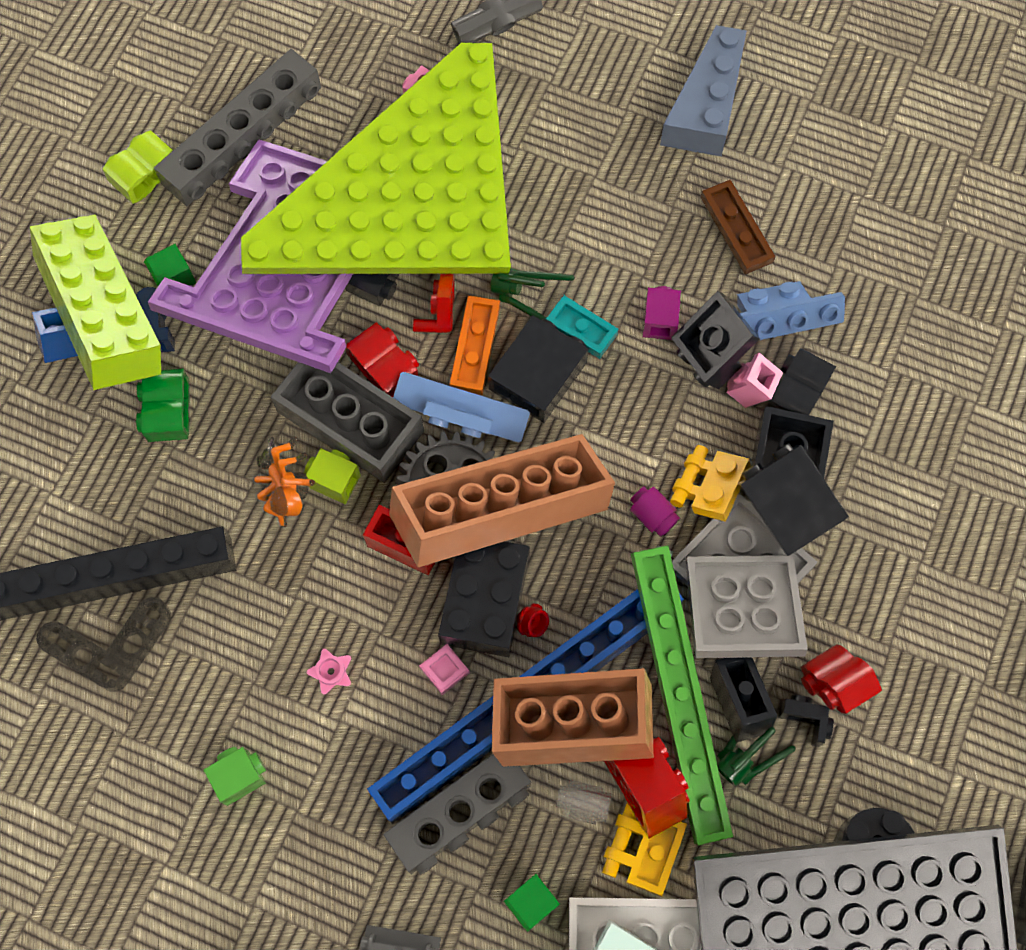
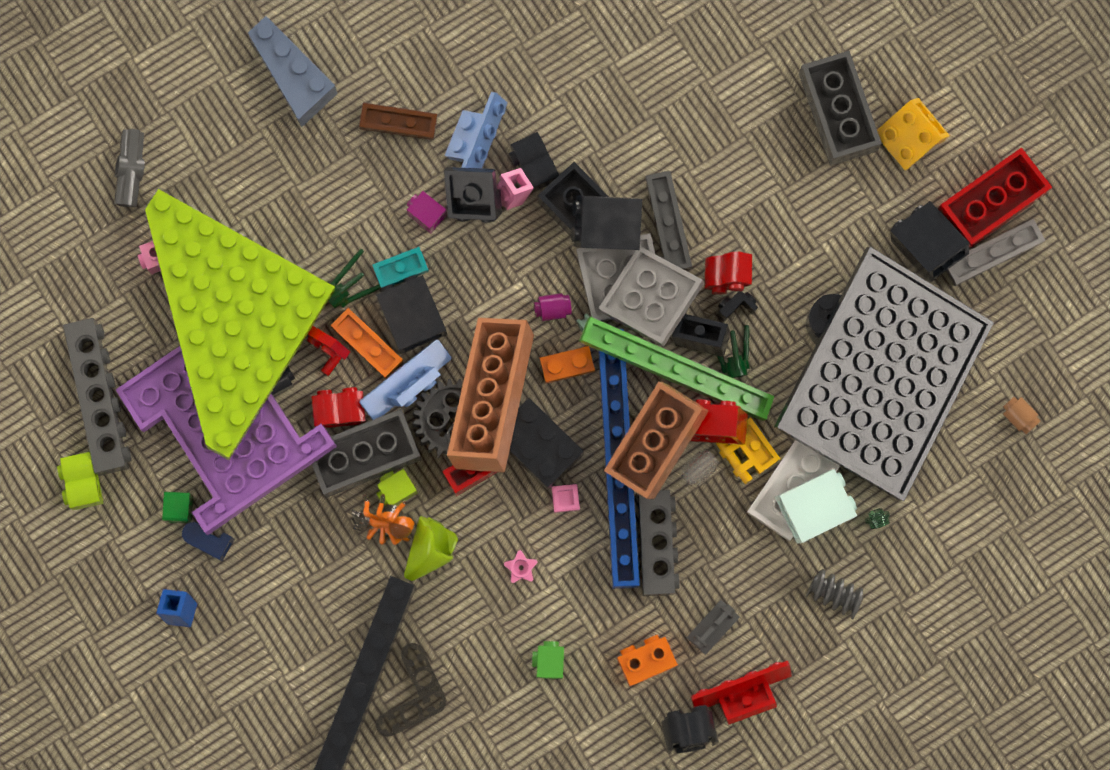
camera: 60 degrees left, 10 degrees up
brick [30,214,161,390] -> none
green brick [136,369,190,442] -> none
green piece [504,874,560,933] -> none
red plate [517,603,549,637] -> none
yellow plate [670,445,751,522] -> none
none -> lime hat [404,516,458,581]
none -> orange plate [540,346,595,384]
none -> orange brick [617,634,678,687]
none -> dark grey plate [645,170,692,270]

